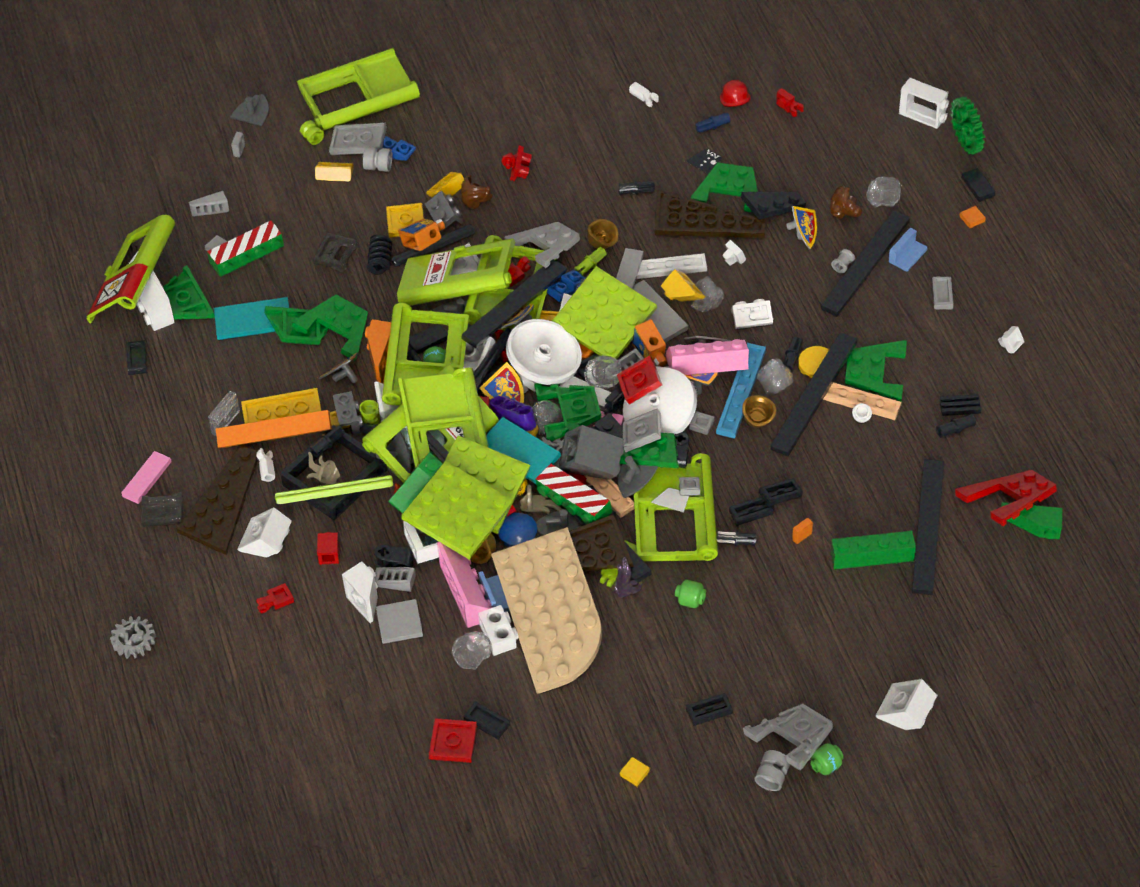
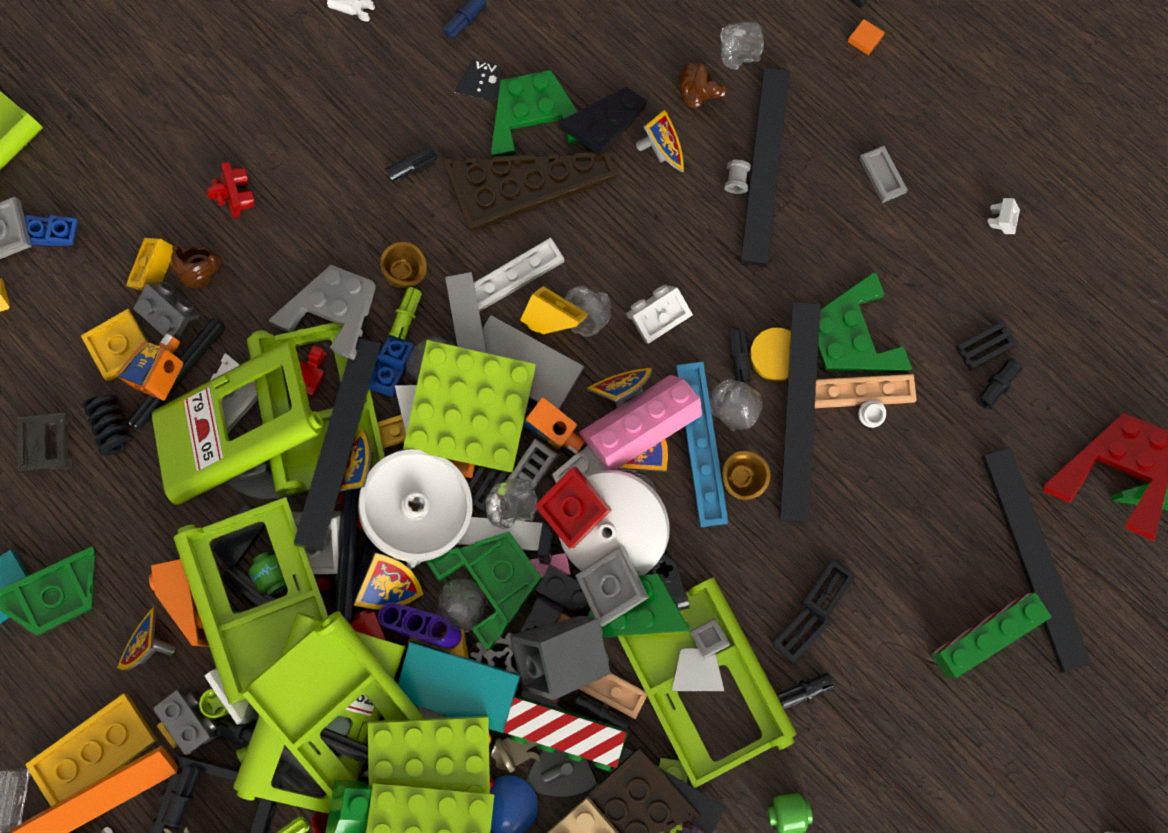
camera: 25 degrees left, 25 degrees up
green wing [292,294,368,361] -> none
light grey wheel [363,146,392,172] -> none
dark grey shield [618,456,658,498] -> none
light grey tile [689,411,714,435] -> none
white tile [723,240,746,265] -> none
orange tile [792,518,813,544] -> none
medium blue panel [889,228,927,271] -> none

